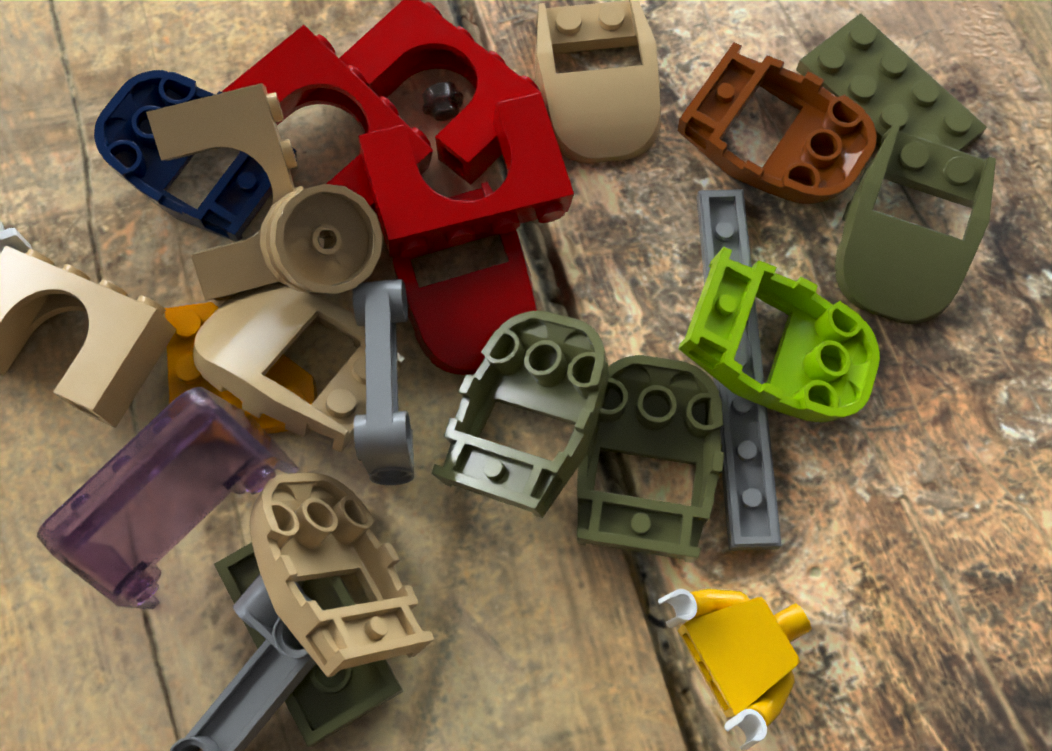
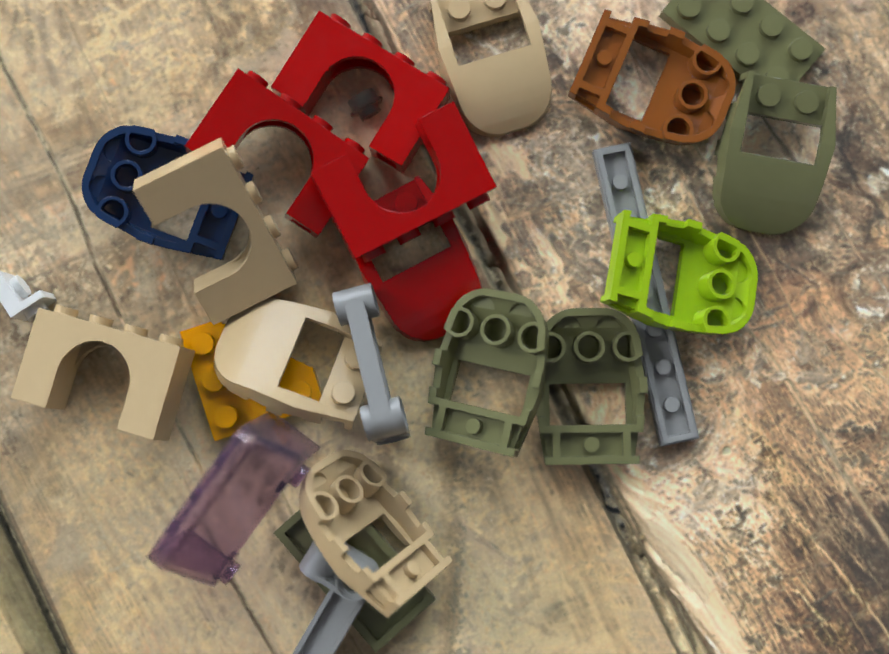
camera: 10 degrees left, 15 degrees up
tan wheel [260,184,382,294] -> none
yellow torso [658,589,812,751] -> none

